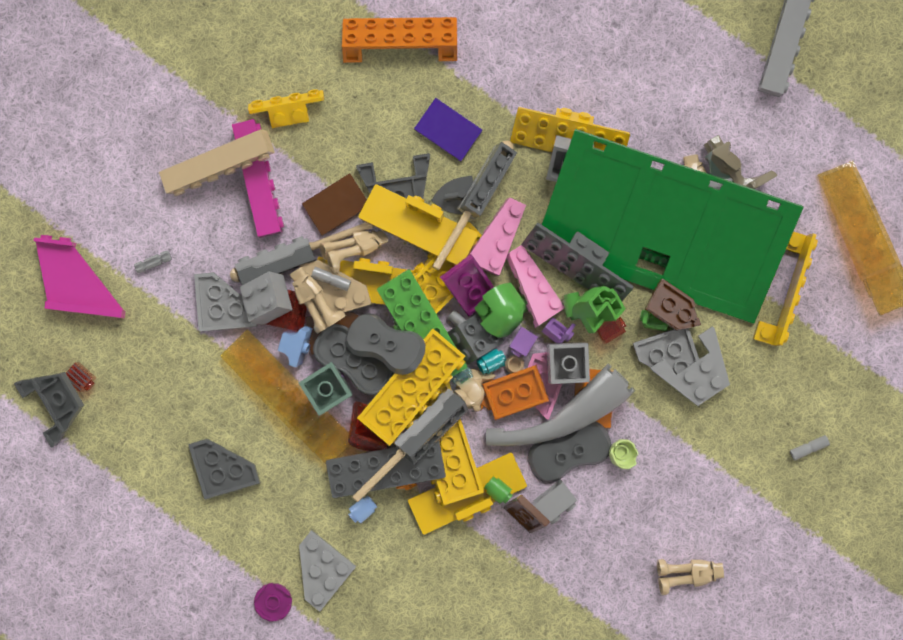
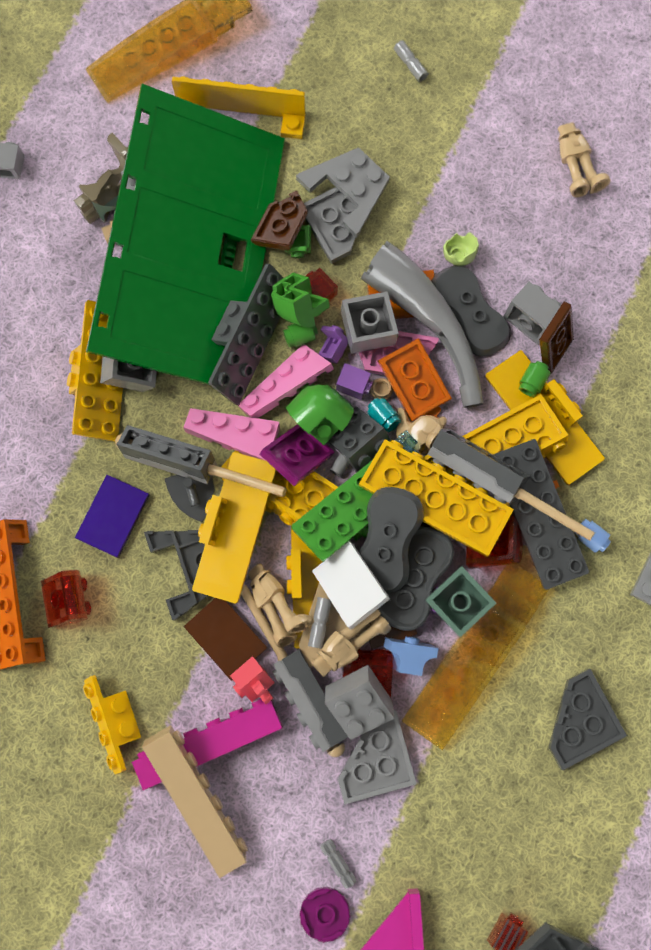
camera: 100 degrees left, 10 degrees down
none -> clear red brick [41,570,91,628]
none -> coral brick [230,656,275,704]
none -> magenta tile [300,887,350,942]
none -> white tile [312,541,390,630]

